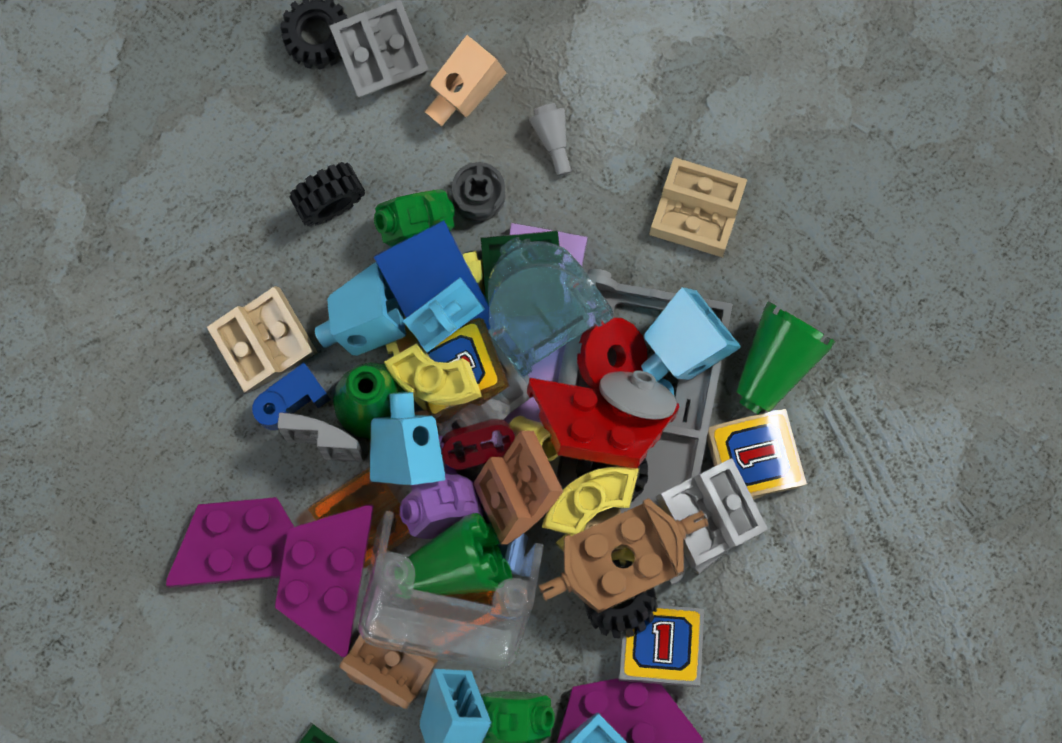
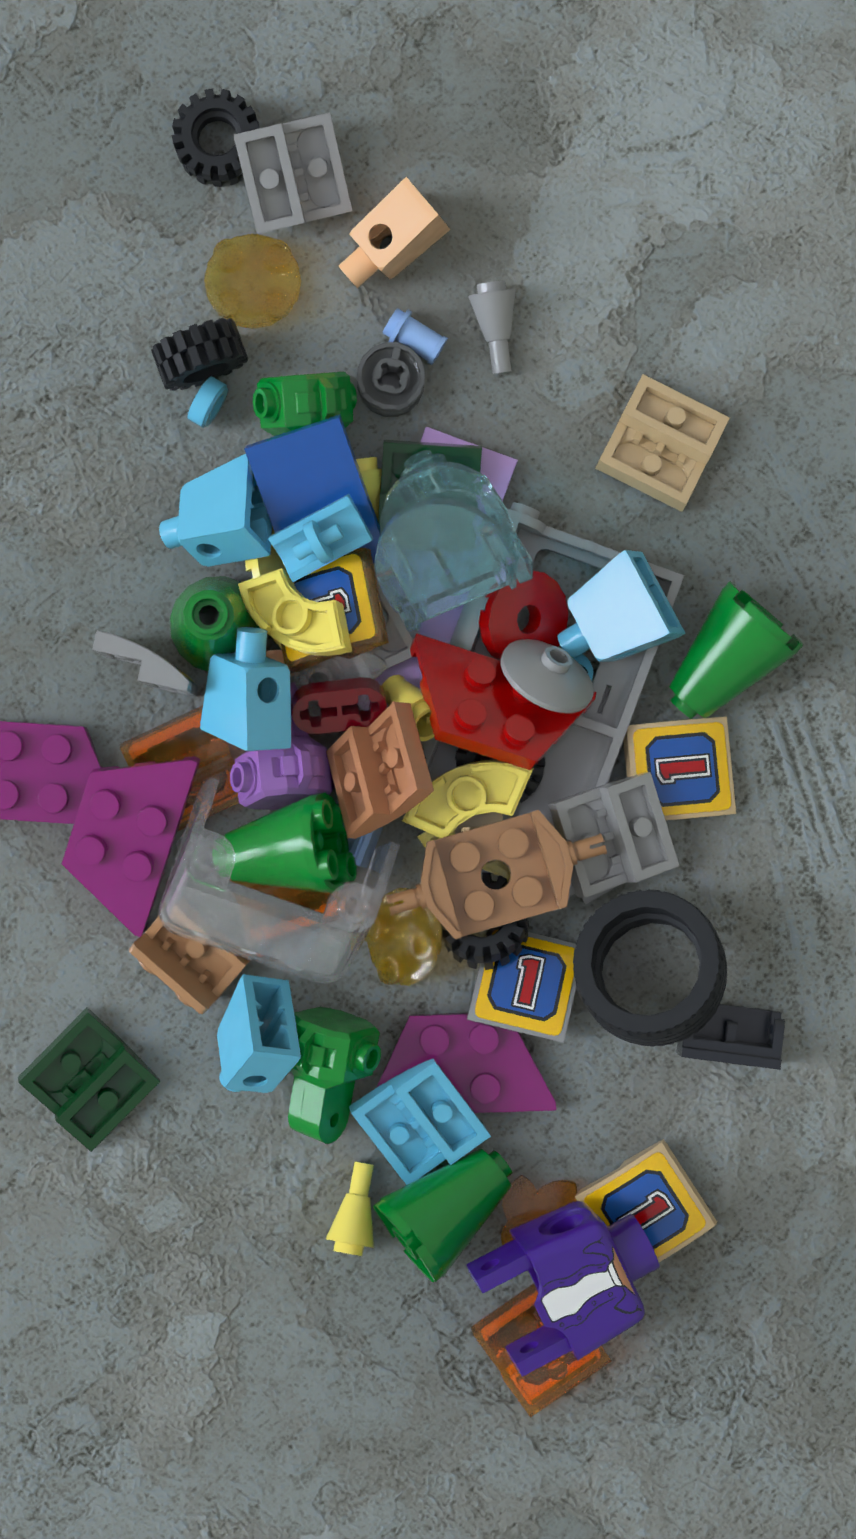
camera: 10 degrees right, 10 degrees up
tan slope [207,286,318,393] -> none
blue leg [252,363,331,430] -> none
none -> medium azure tile [187,376,228,428]
none -> clear yellow dish [204,234,301,329]
none -> clear yellow dish [359,888,442,986]
none -> light blue pin [383,308,448,365]
none -> black tyre [573,889,727,1047]
none -> black hinge [676,999,785,1070]

